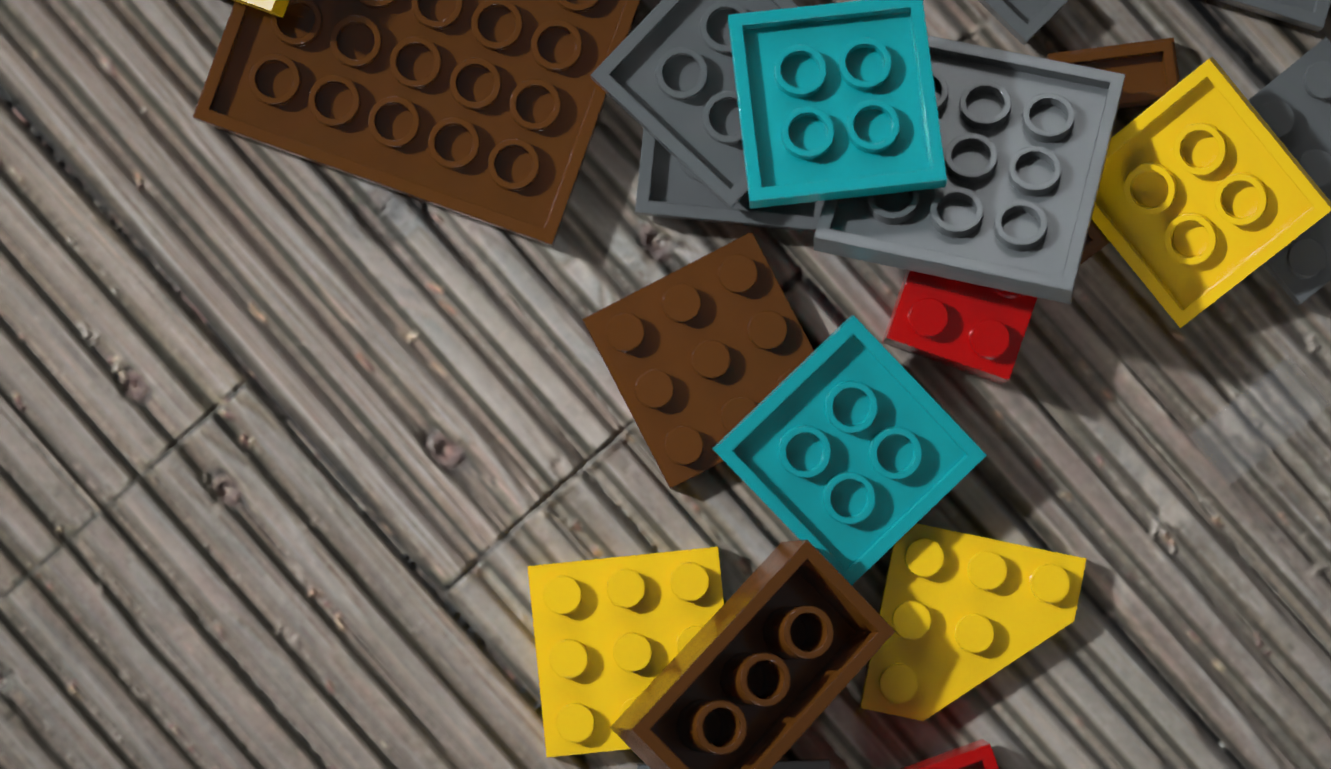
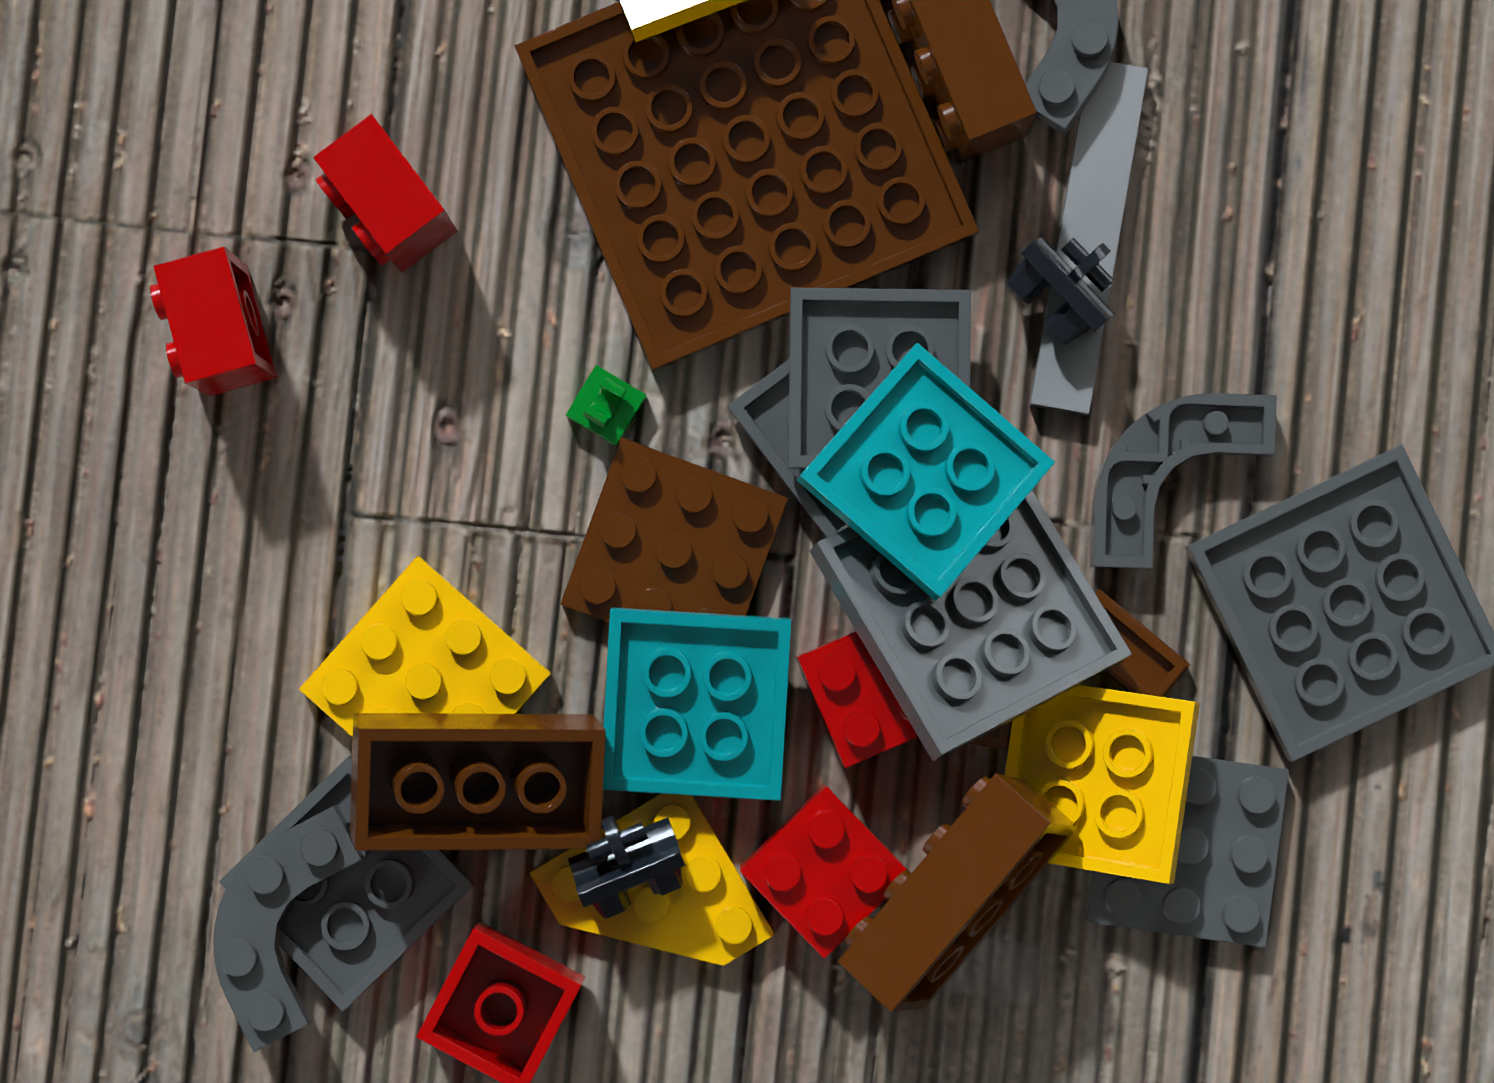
camera: 40 degrees right, 0 degrees up
none -> red brick [150,246,278,396]
none -> red brick [313,114,458,273]
none -> green tile [566,365,647,447]
none -> black hips [568,815,686,919]
none -> red brick [739,783,908,959]
none -> reddish brown brick [838,773,1079,1012]

